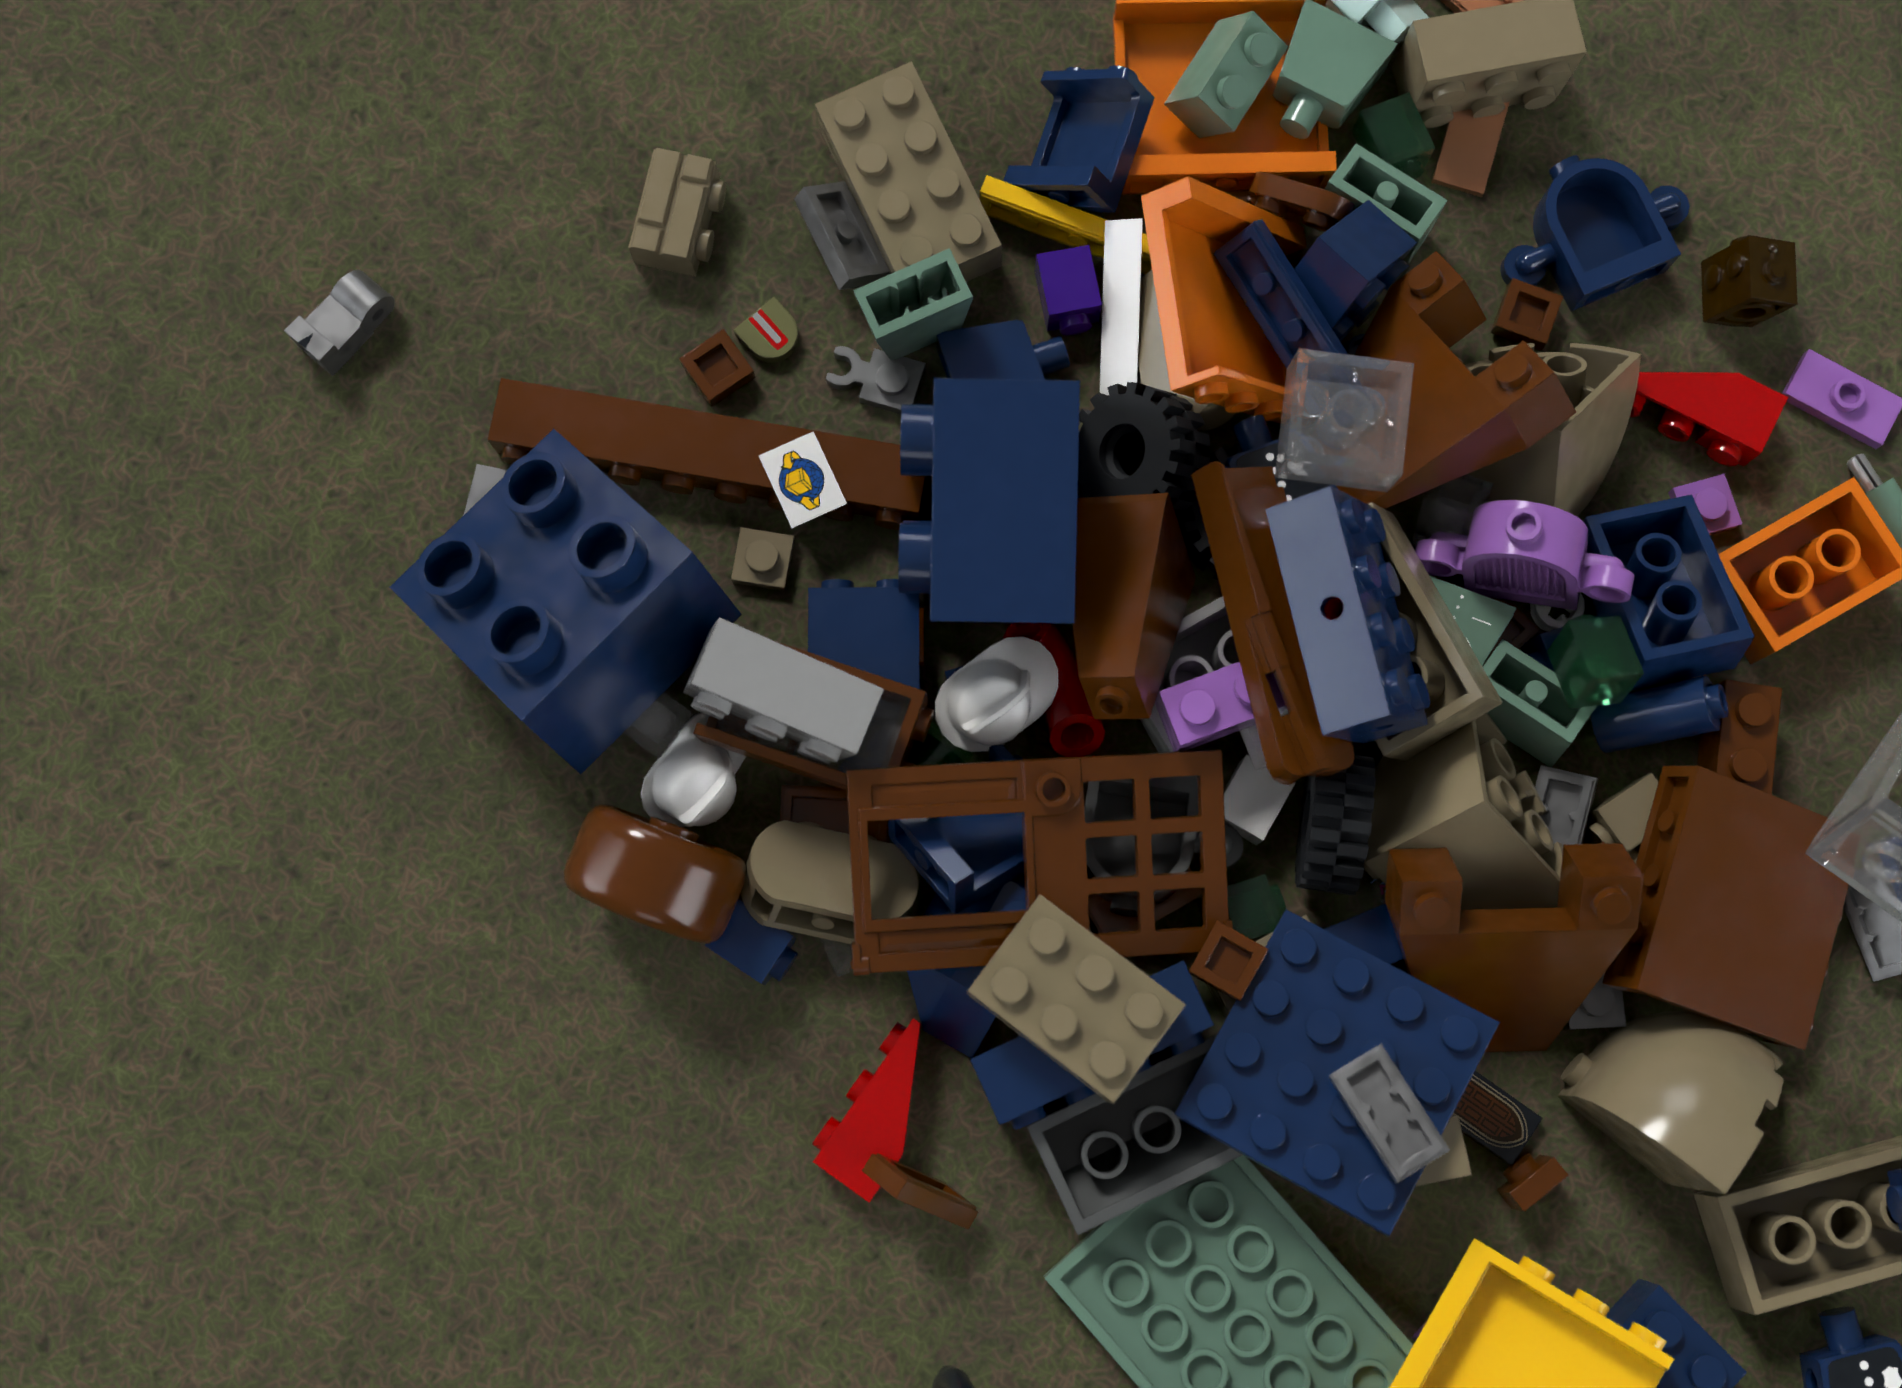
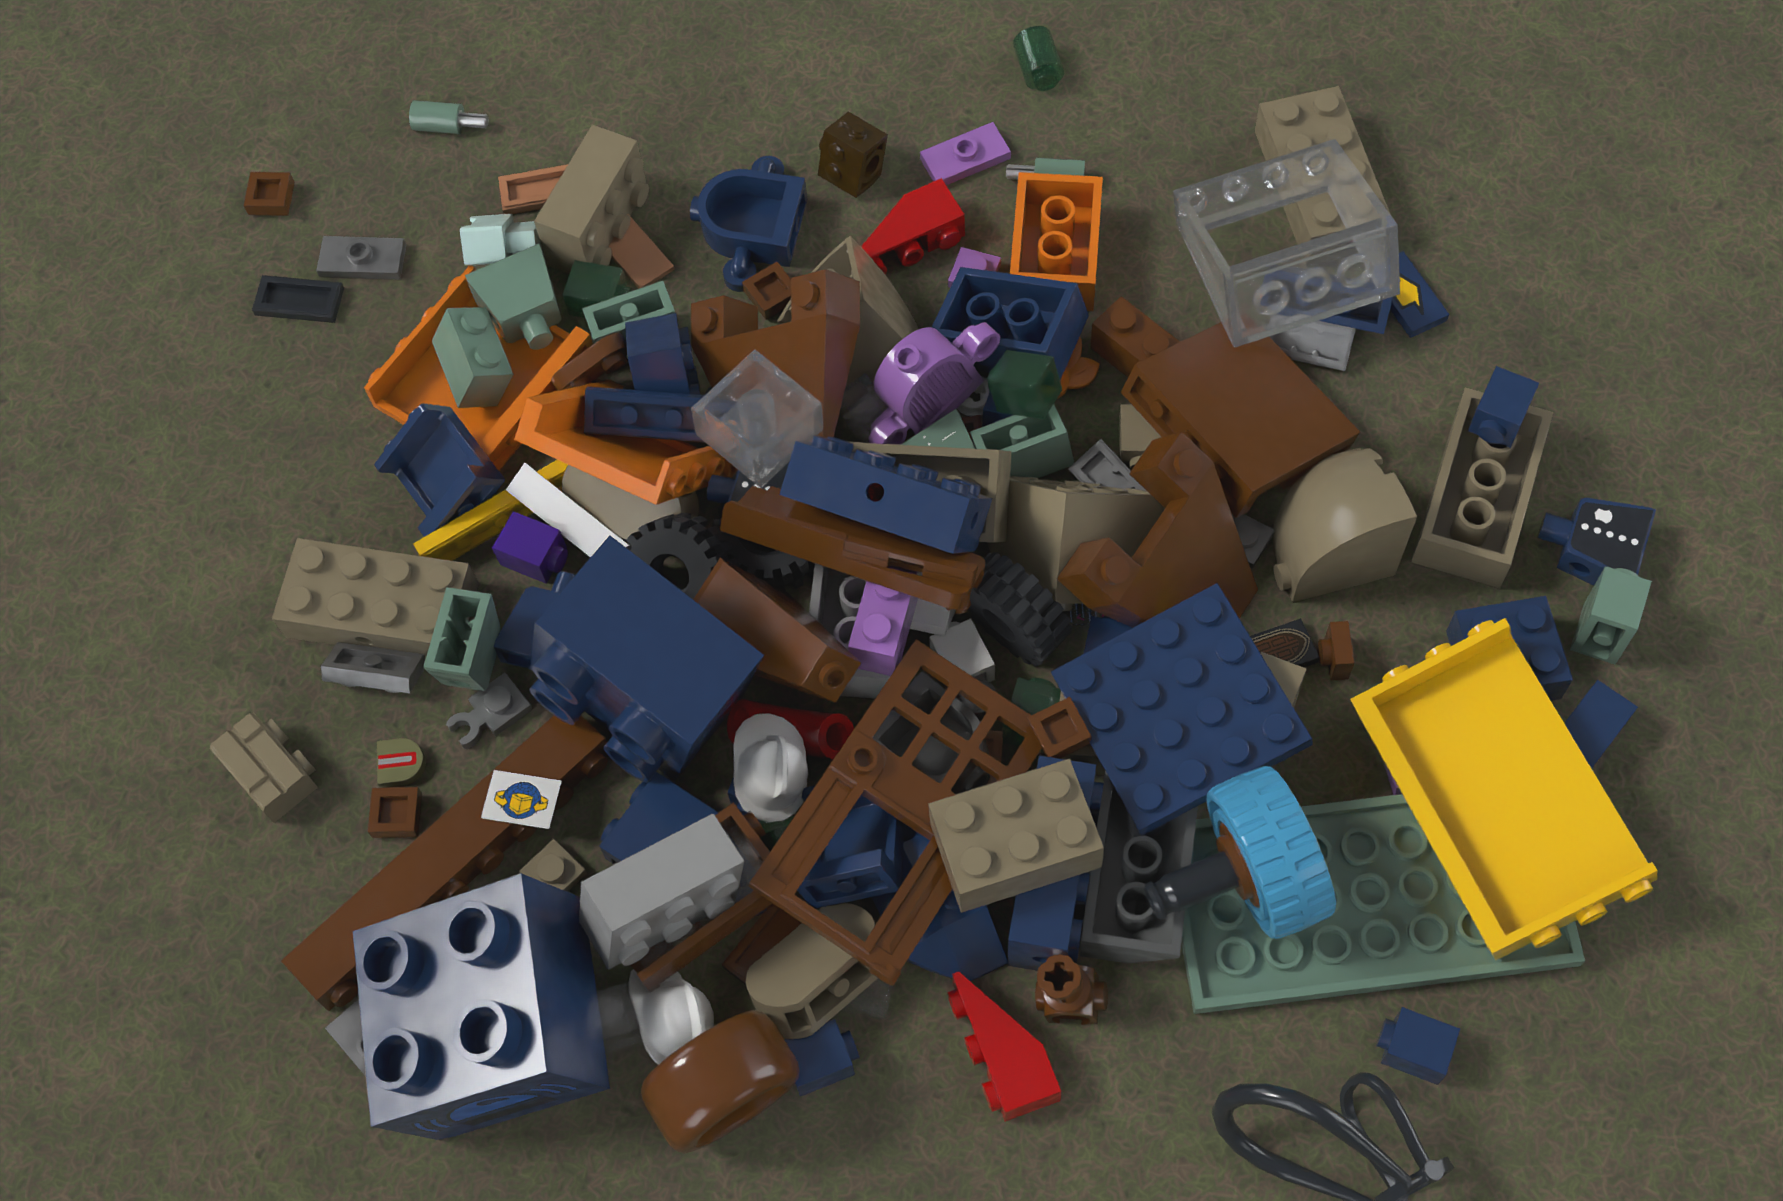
camera: 50 degrees left, 15 degrees down
flat silver leg [284,270,395,376] -> none
reddish brown tile [862,1153,979,1230] -> none
flat silver plate [1329,1044,1450,1183] -> none
dark blue brick [1591,675,1729,753] -> none
none -> reddish brown connector [1035,954,1108,1025]
none -> dark azure wheel [1144,766,1336,939]

